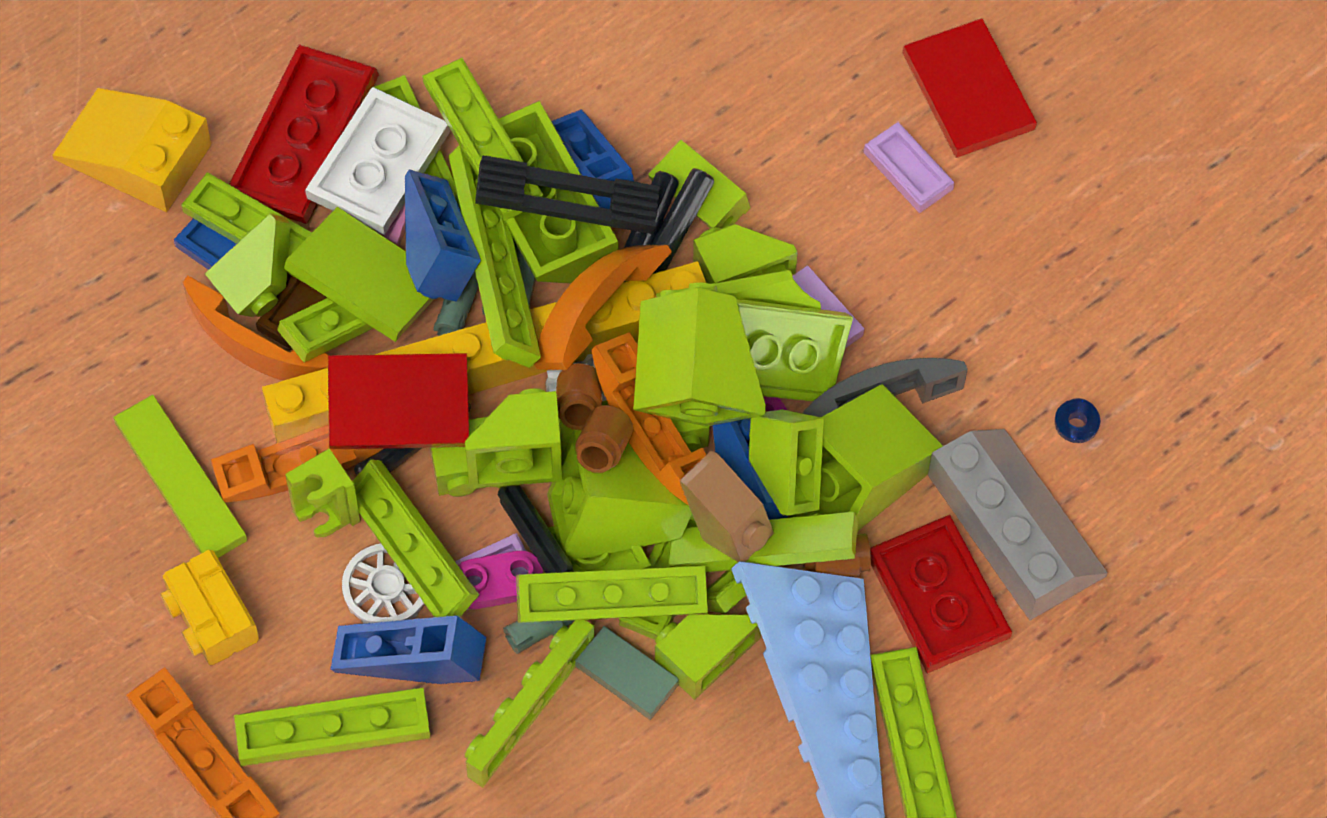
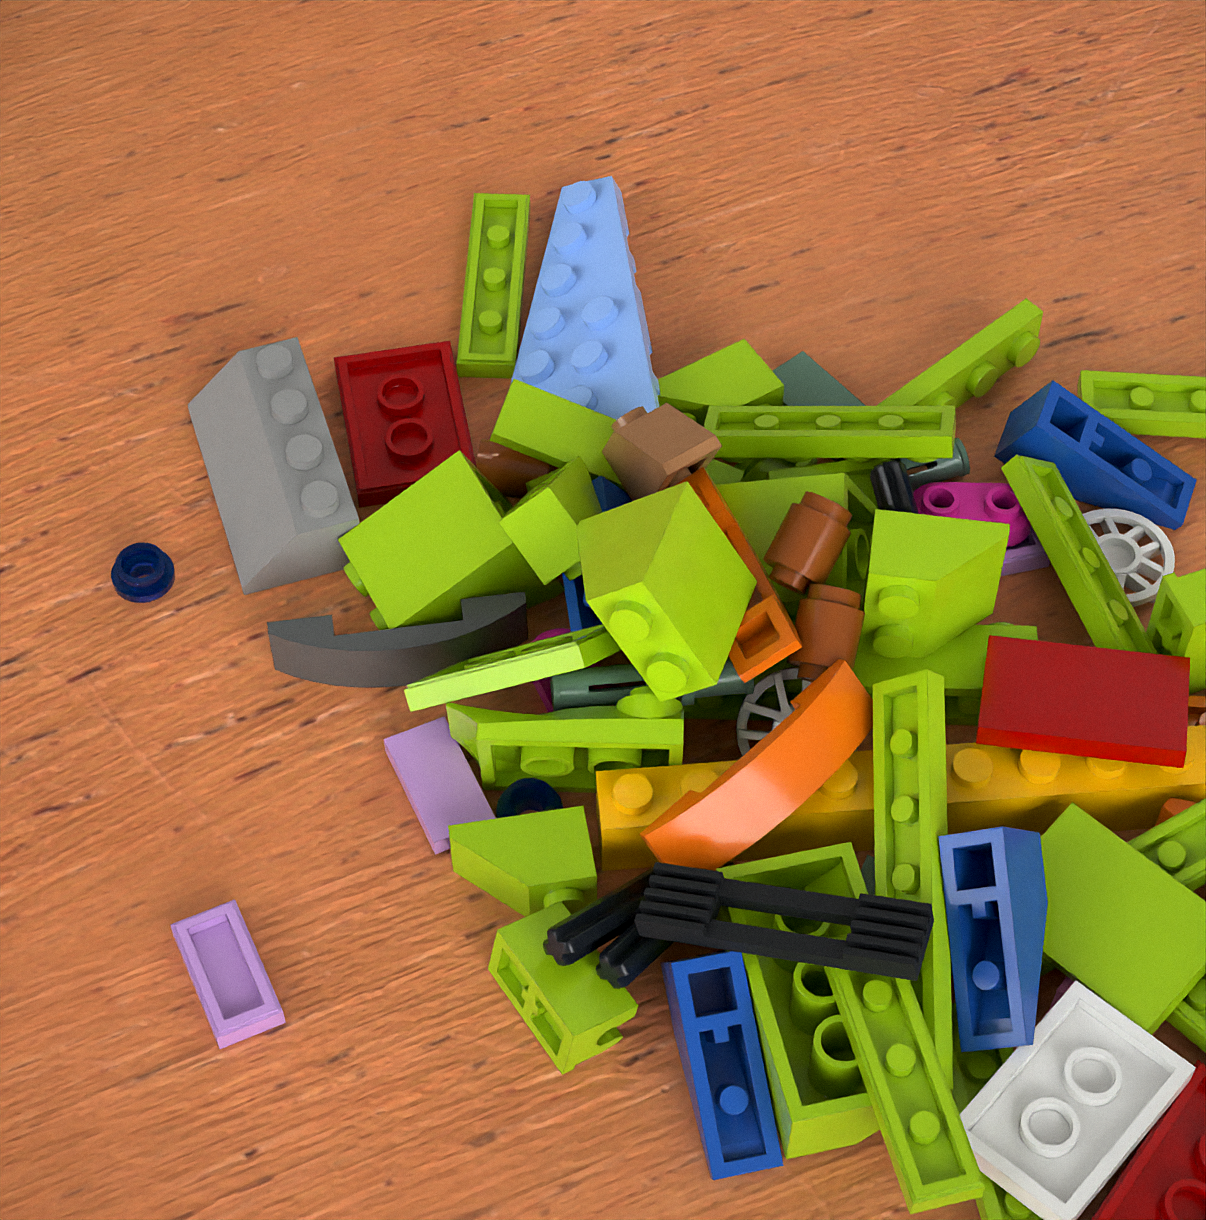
camera: 165 degrees left, 10 degrees down
red tile [903,18,1037,158] -> none

